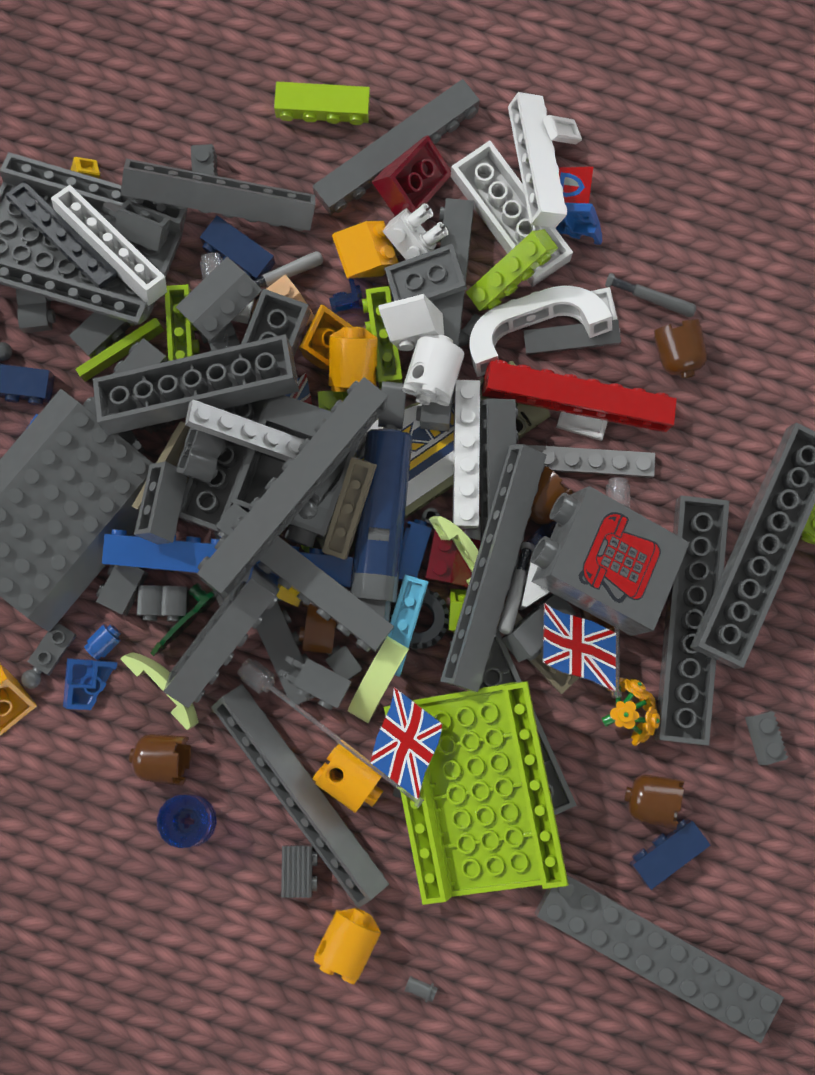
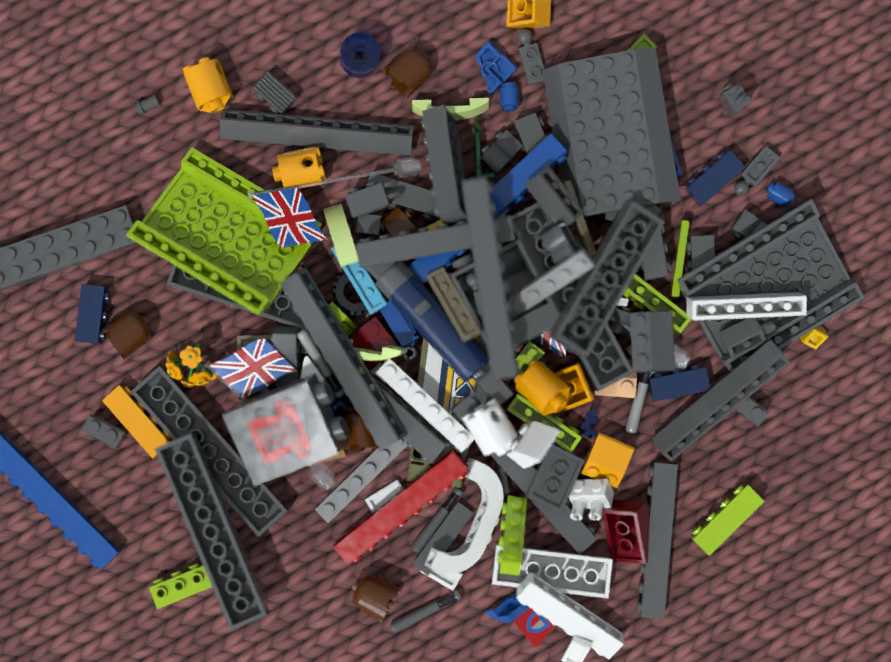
camera: 135 degrees right, 5 degrees up
black plate [6,181,118,289] -> none
none -> light orange brick [102,385,172,459]
none -> dark grey piece [411,487,464,553]

